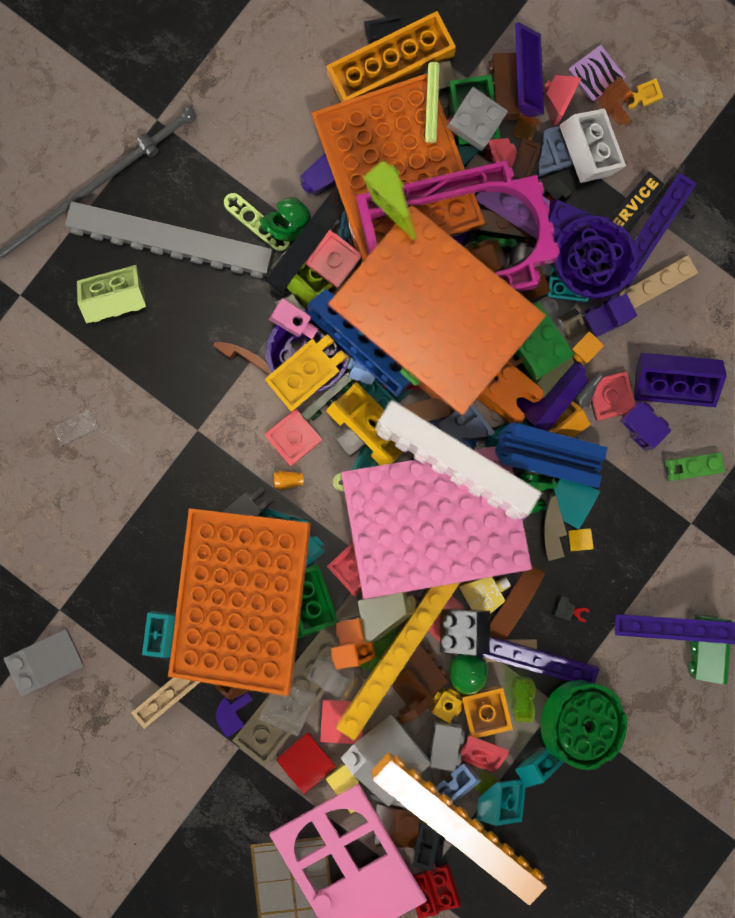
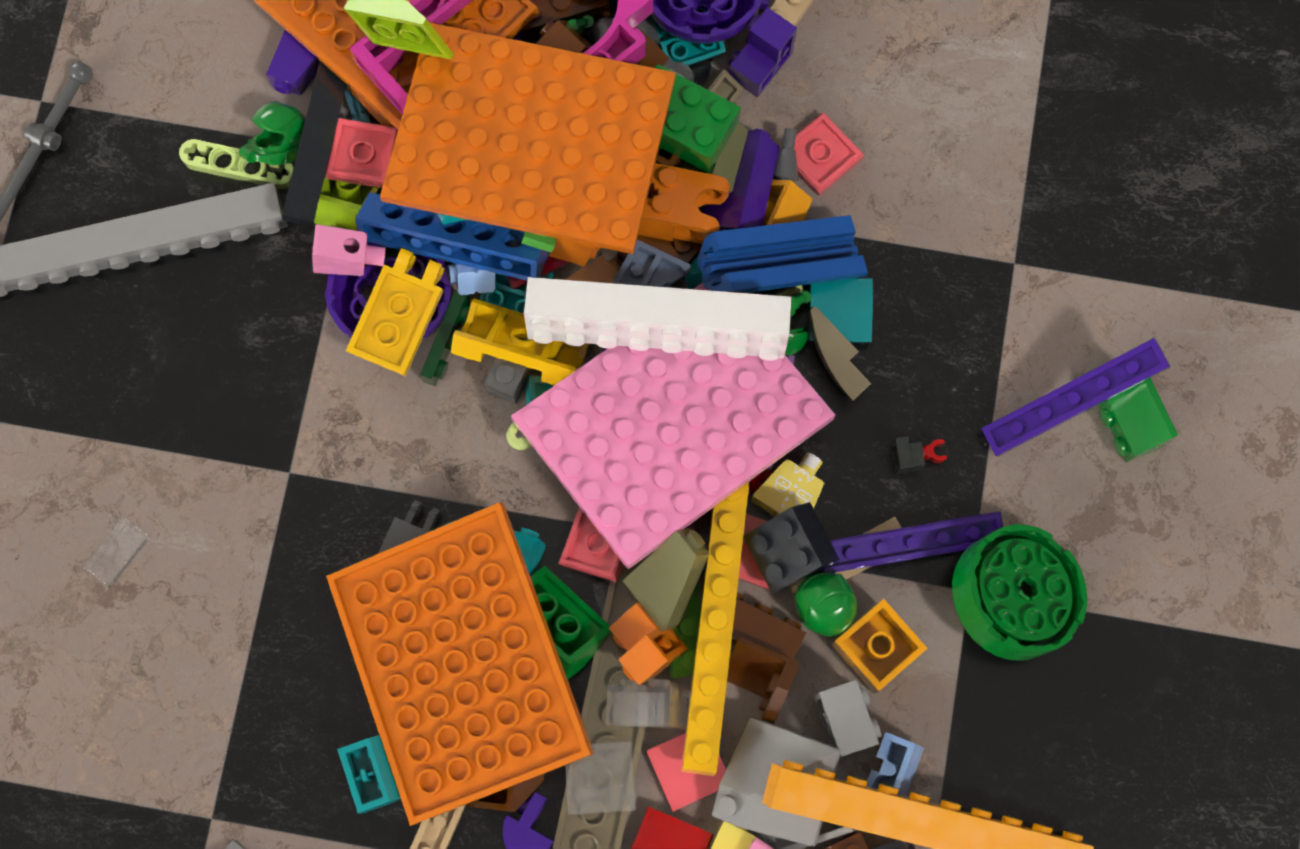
camera: 20 degrees left, 10 degrees down
yellowish green slope [77,265,146,323] -> none
dark orange slope [213,342,272,384] -> none
coral tile [265,409,322,466] -> none
light orange cone [273,470,304,491] -> none
yellow brick [429,687,463,724] -> none
coral tile [460,736,509,773] -> none
clear neon green tile [474,769,497,794] -> none
teal slope [476,779,525,826] -> none
dark orange slope [490,565,545,640] -> none
clear neon green brick [511,676,536,723] -> none
teal slope [515,748,564,788] -> none
yellow slope [568,528,593,551] -> none
light orange brick [571,331,604,366] -> none
dark purple brick [620,401,672,451] -> none
dark purple slope [634,352,727,407] -> none
bright green plate [664,452,725,481] -> none

